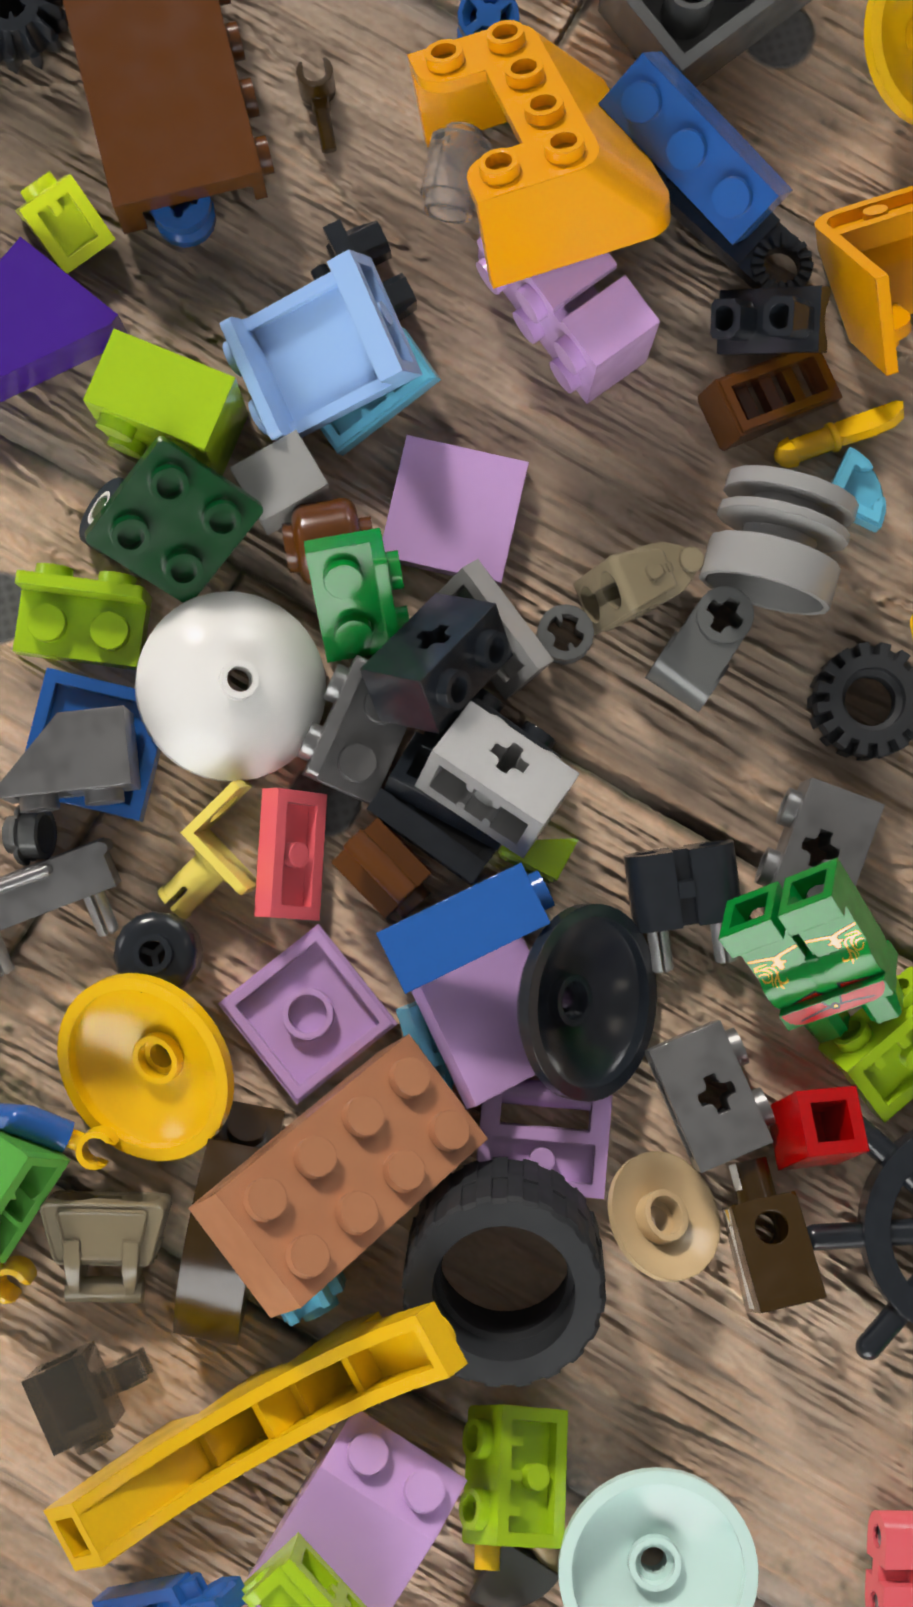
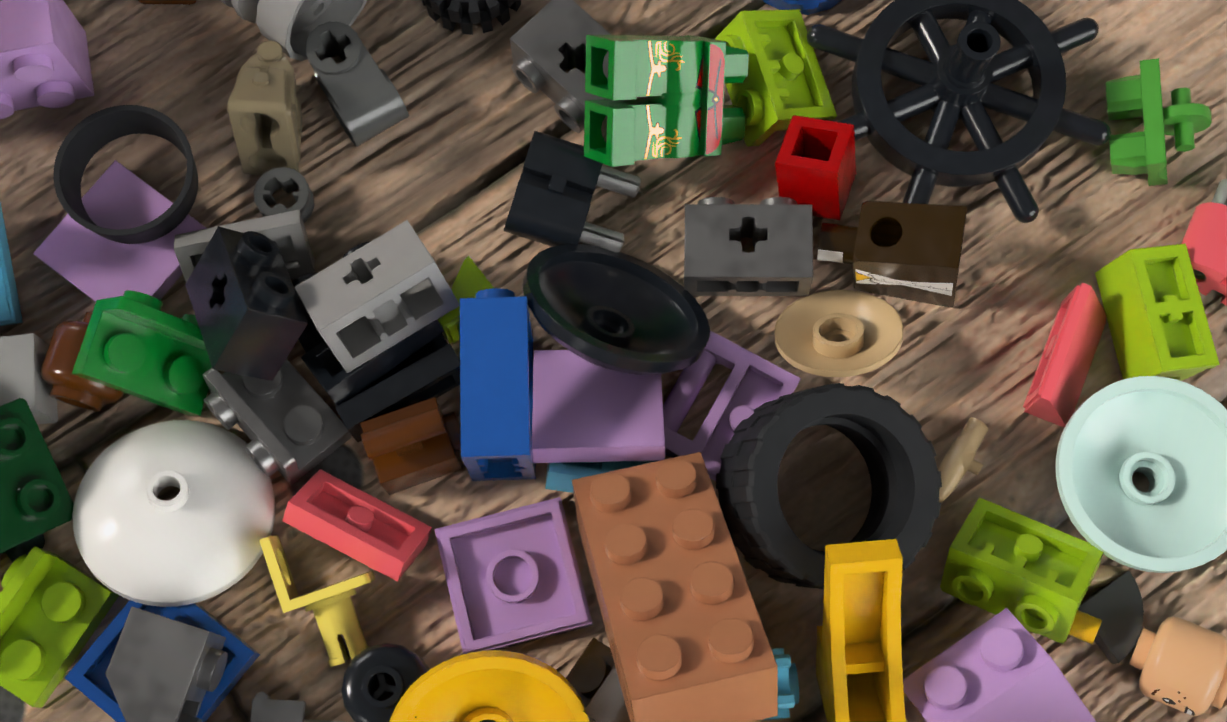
camera: 60 degrees left, 10 degrees down
none -> black tyre [53,105,198,244]
none -> tan helmet [938,417,989,503]
none -> coral slope [1023,282,1107,427]
none -> lime hinge [1095,243,1220,381]

